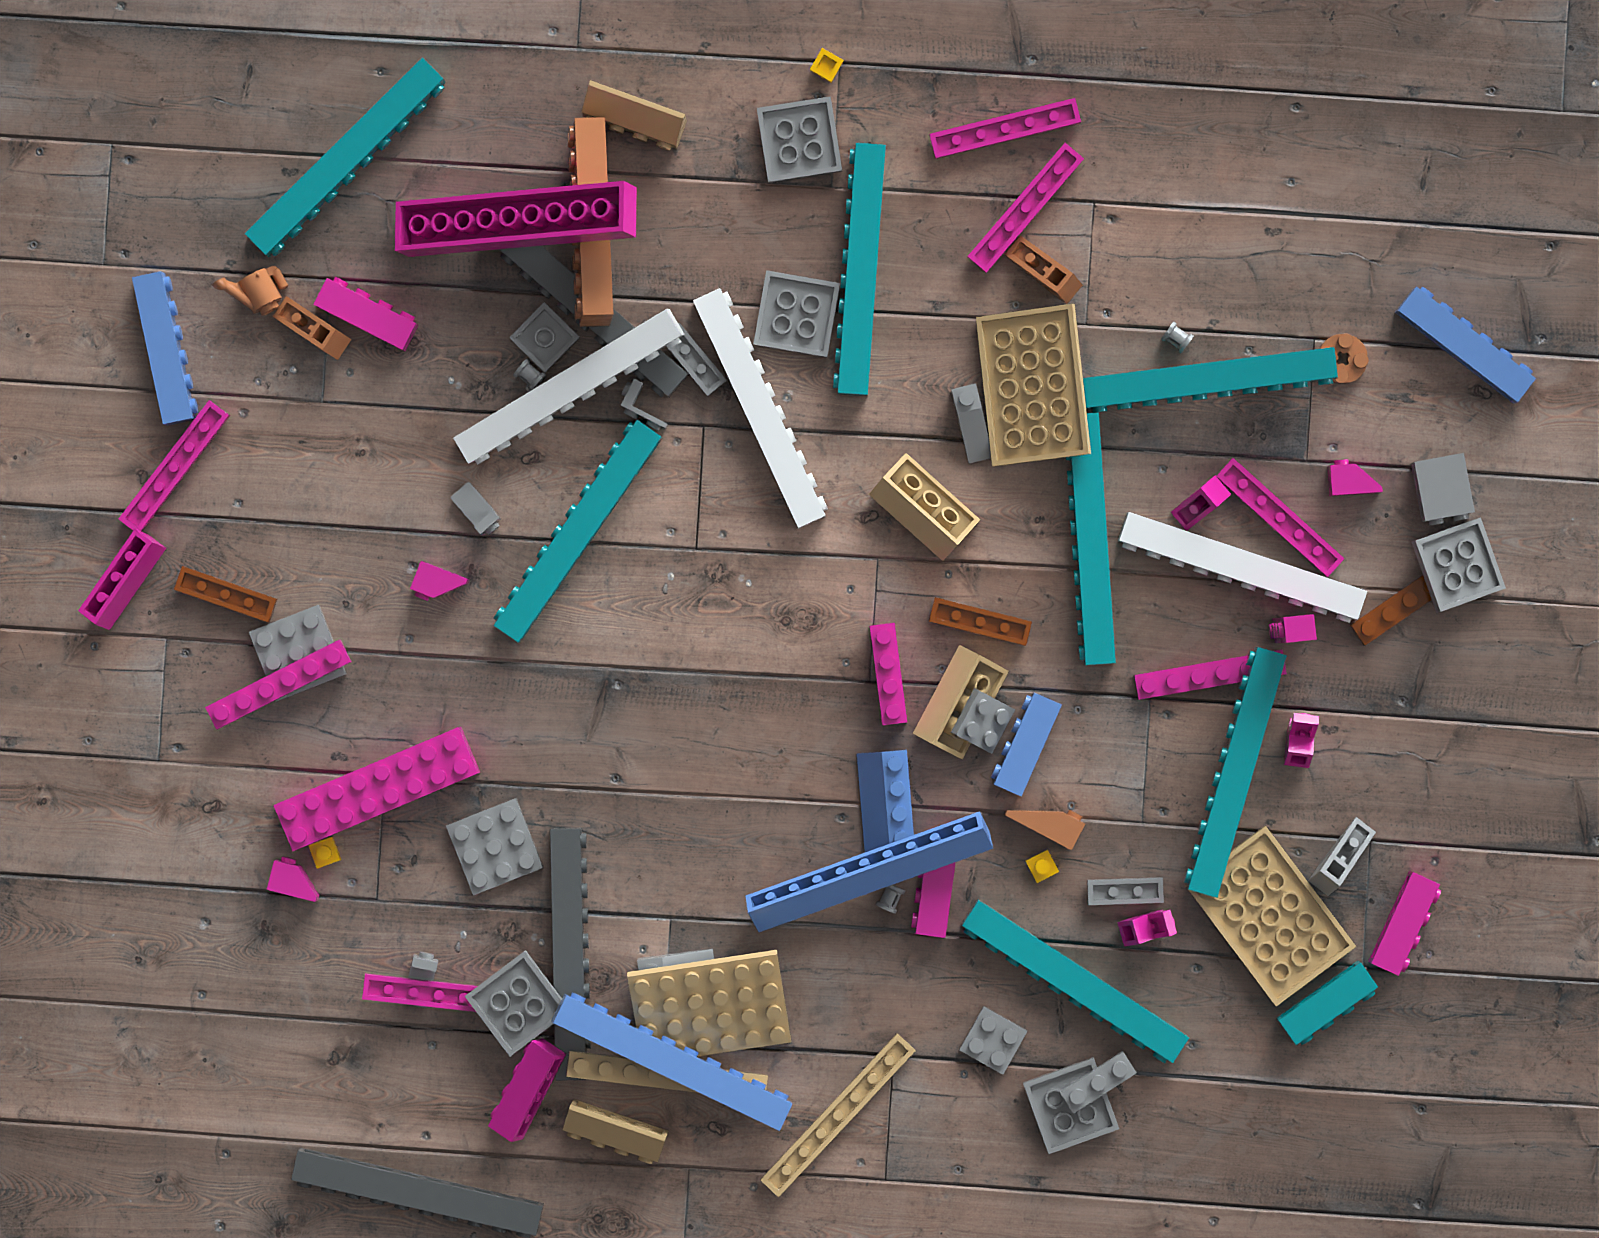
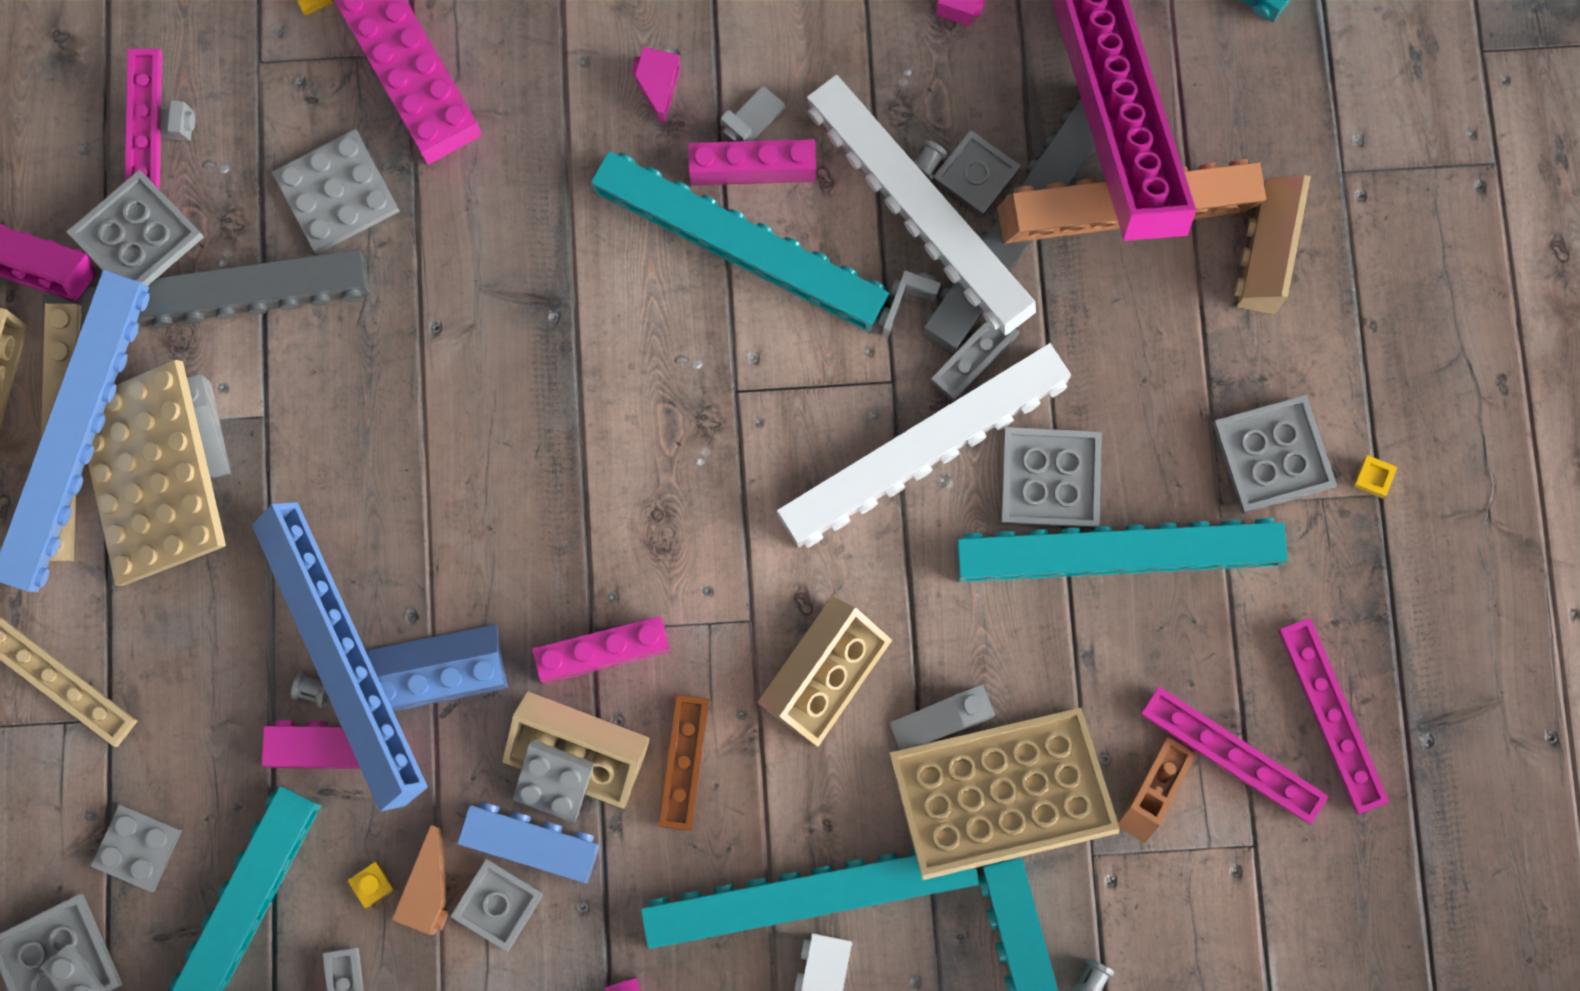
camera: 85 degrees right, 10 degrees down
none -> light grey plate [451,859,544,952]
none -> dark pink brick [688,139,816,186]

